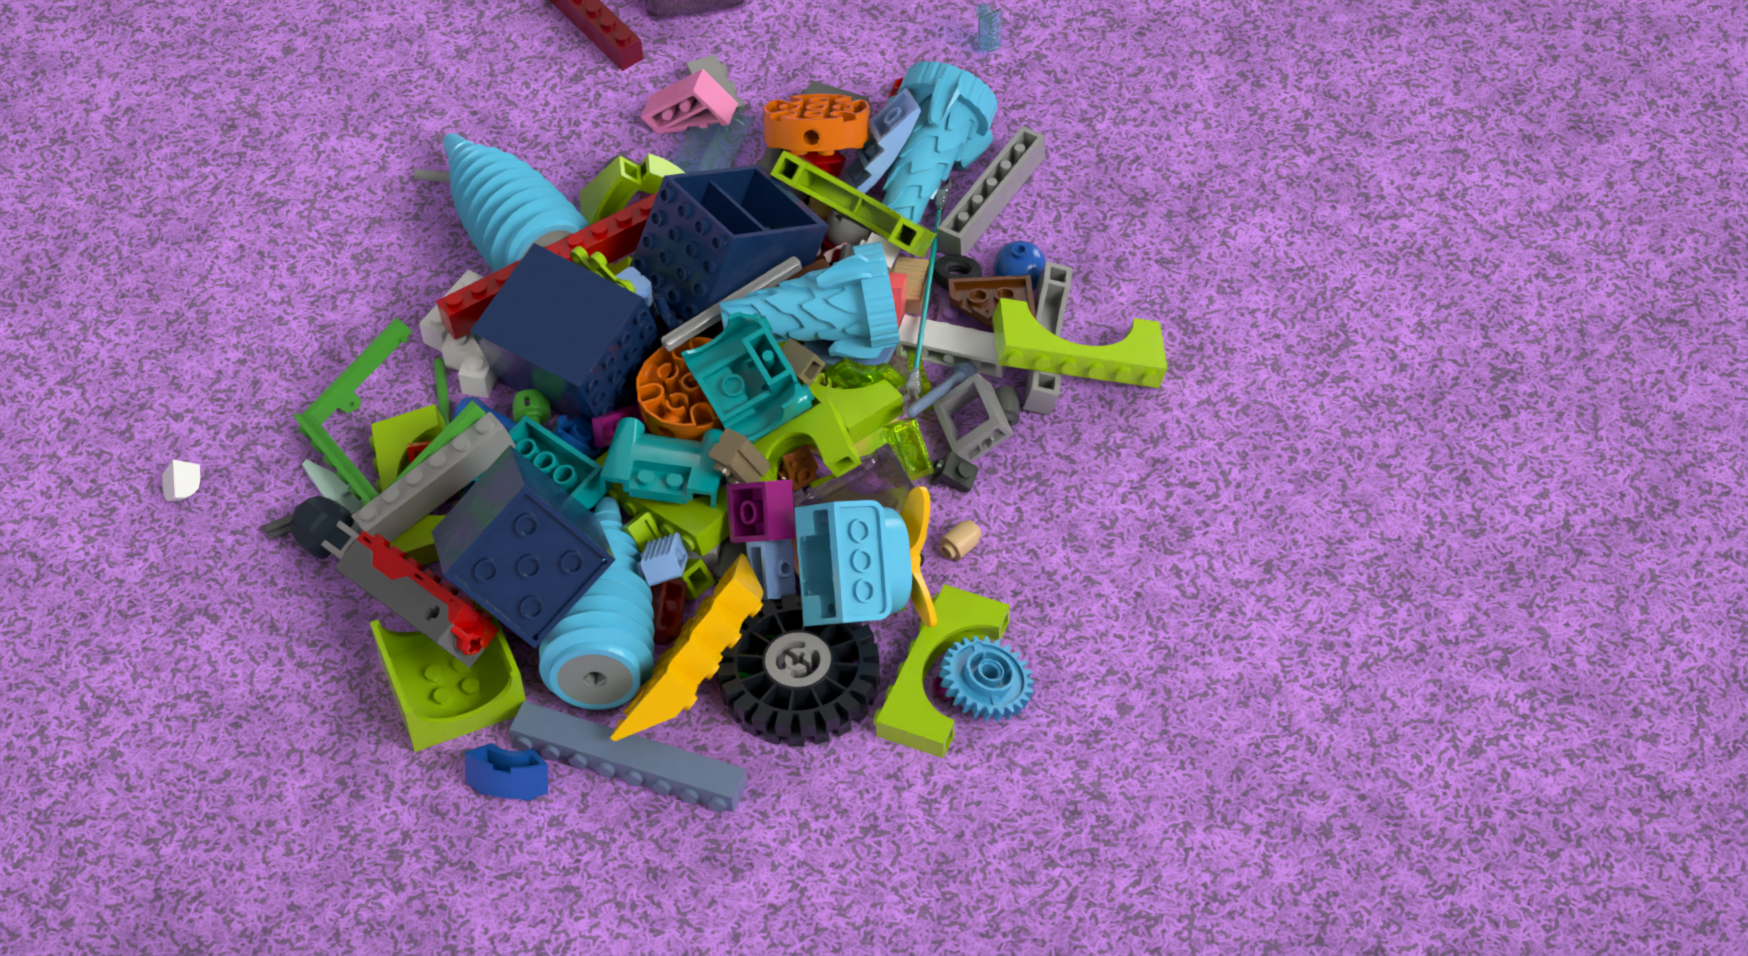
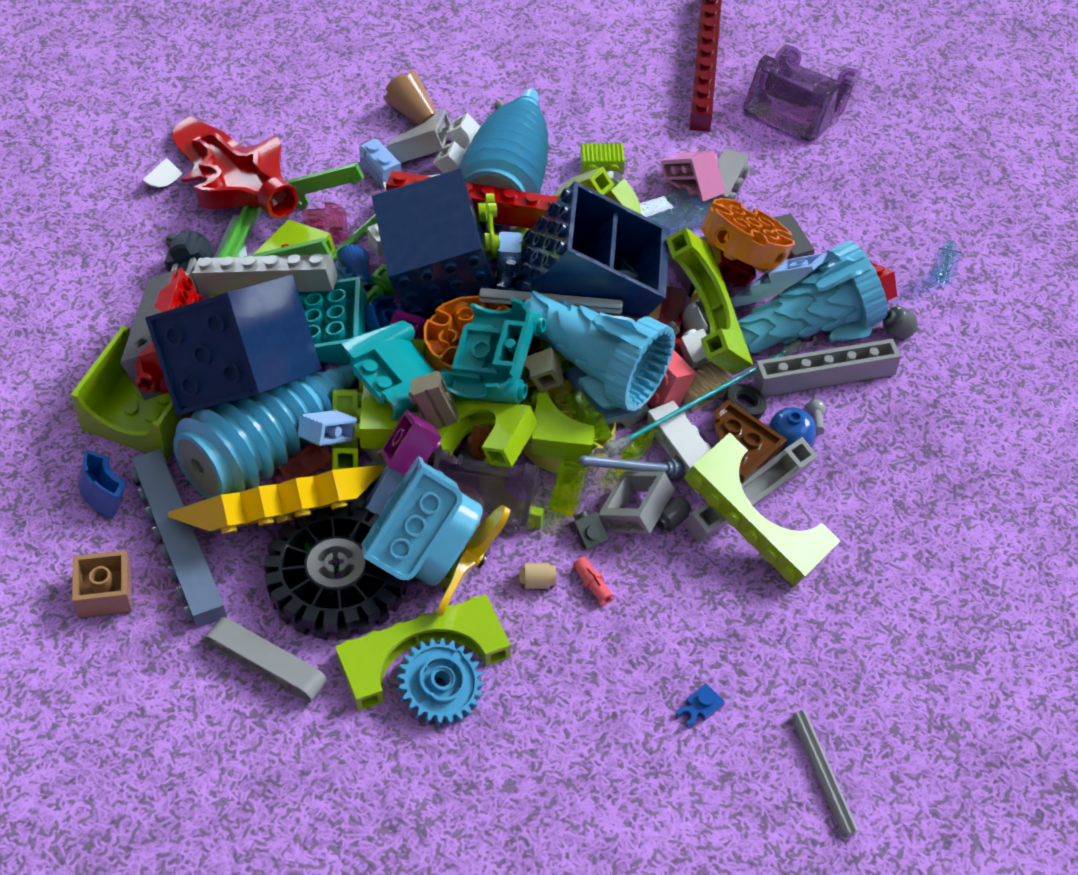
camera: 40 degrees right, 0 degrees up
none -> medium nougat brick [72,550,132,618]
none -> red piece [172,116,298,218]
none -> light grey beam [204,617,327,703]
none -> clear pink brick [302,202,348,241]
none -> light blue brick [359,139,401,188]
none -> medium nougat cone [383,70,436,126]
none -> light grey arch [386,108,451,163]
none -> white arch [433,113,480,173]
none -> coral pin [573,557,614,606]
none -> lime brick [580,142,625,174]
none -> blue plate [676,683,725,729]
none -> light grey axle [792,710,858,837]
none -> light grey bar [807,399,826,435]
none -> dark grey head [882,306,918,340]

